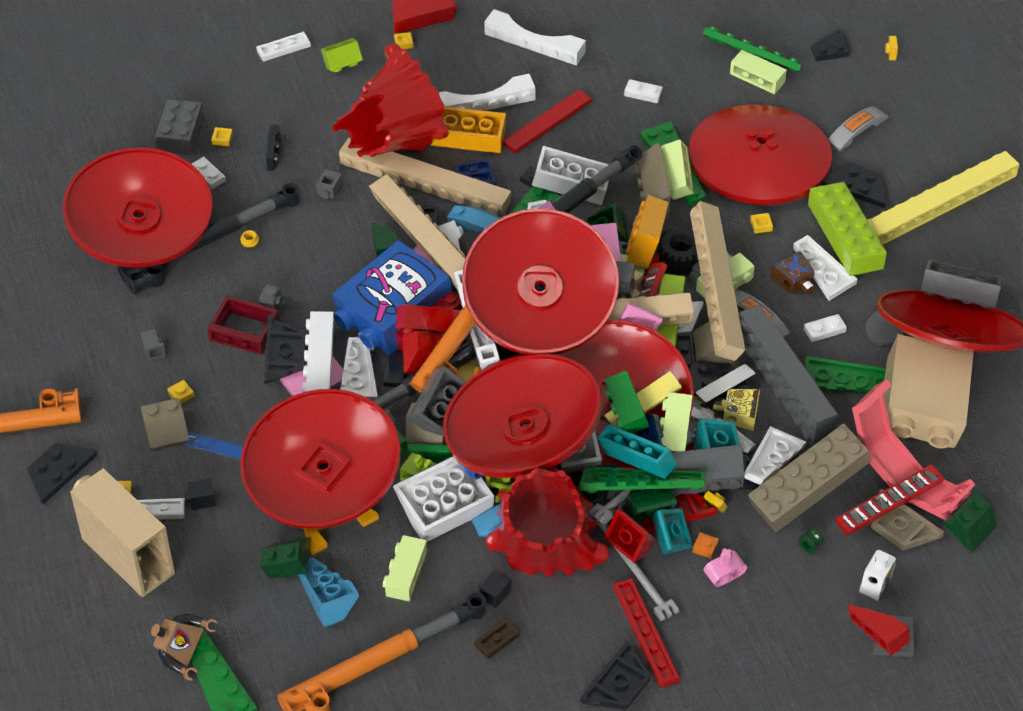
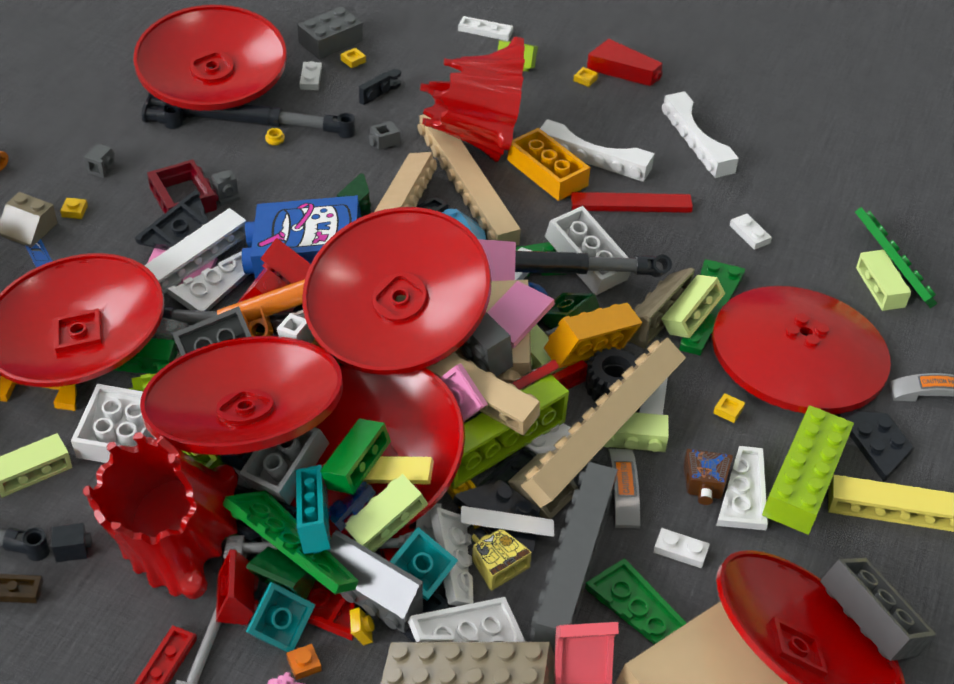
camera: 40 degrees right, 5 degrees down
clear blue wing [454,159,497,186] -> none

